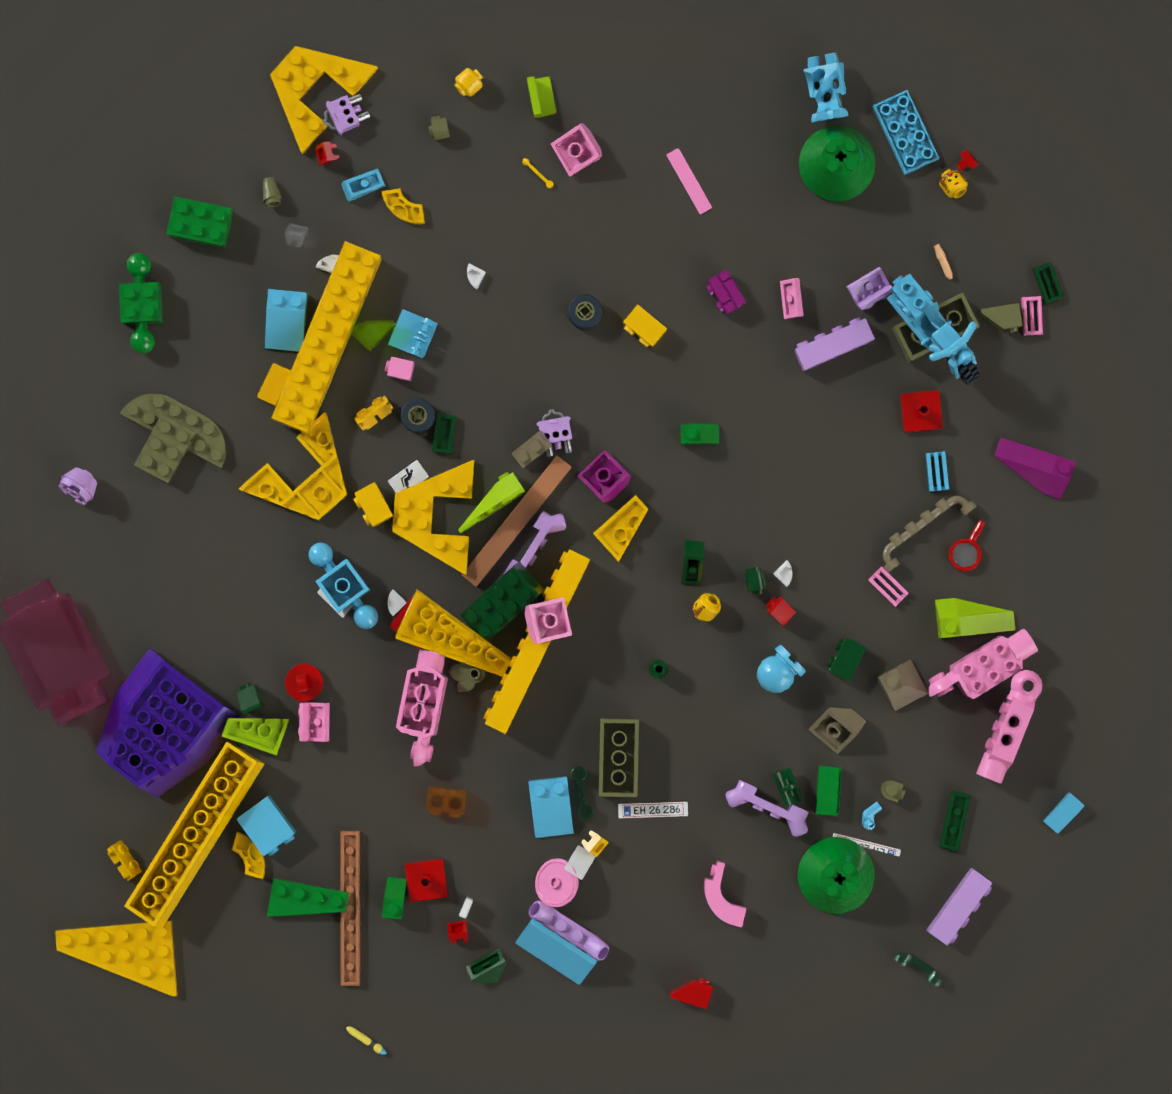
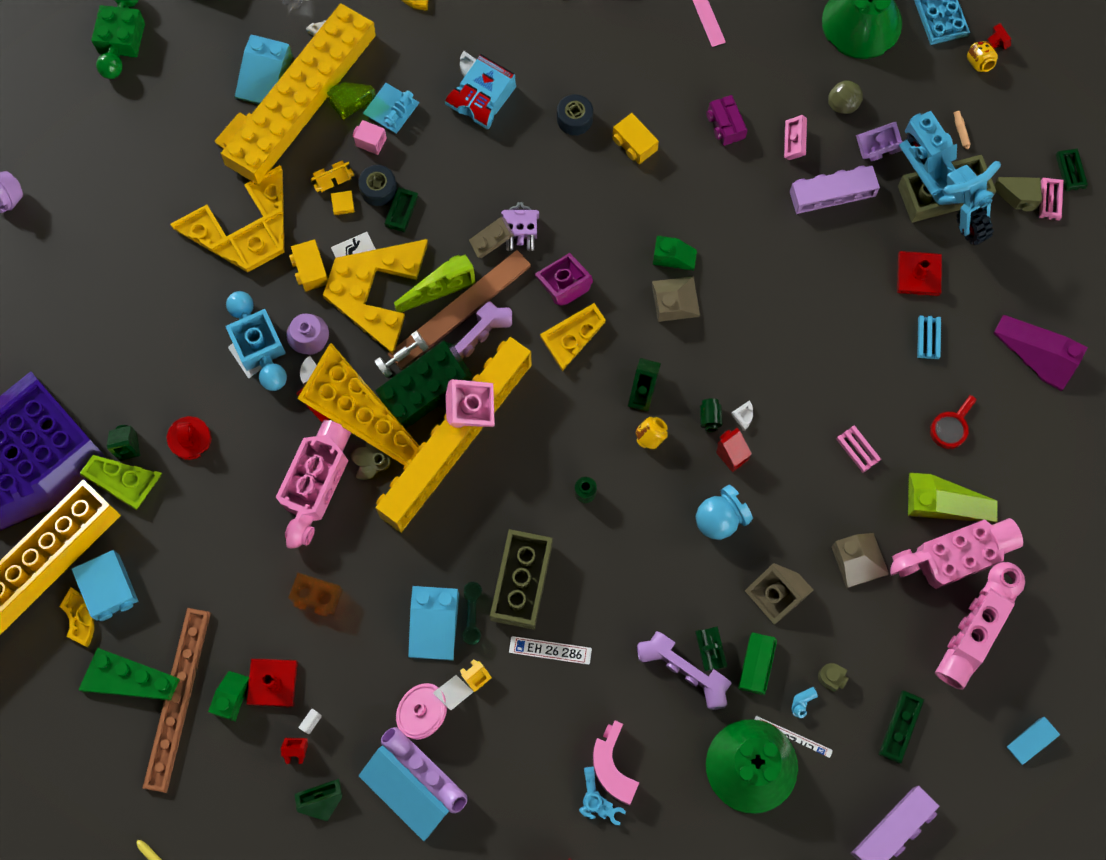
camera: 10 degrees right, 15 degrees down
olive plate [120,394,226,483] -> none
bright pink bracket [298,703,330,742] -> none
dark green brick [826,637,867,682] -> none
dark tan bar [883,496,977,573] -> none
none -> lavender cone [287,314,329,355]
none -> yellow tile [331,191,355,215]
none -> white wheel [375,330,429,378]
none -> piece [445,54,516,130]
none -> medium azure piece [579,767,626,825]
none -> dark tan slope [652,276,700,322]
none -> olive hair [828,80,863,114]

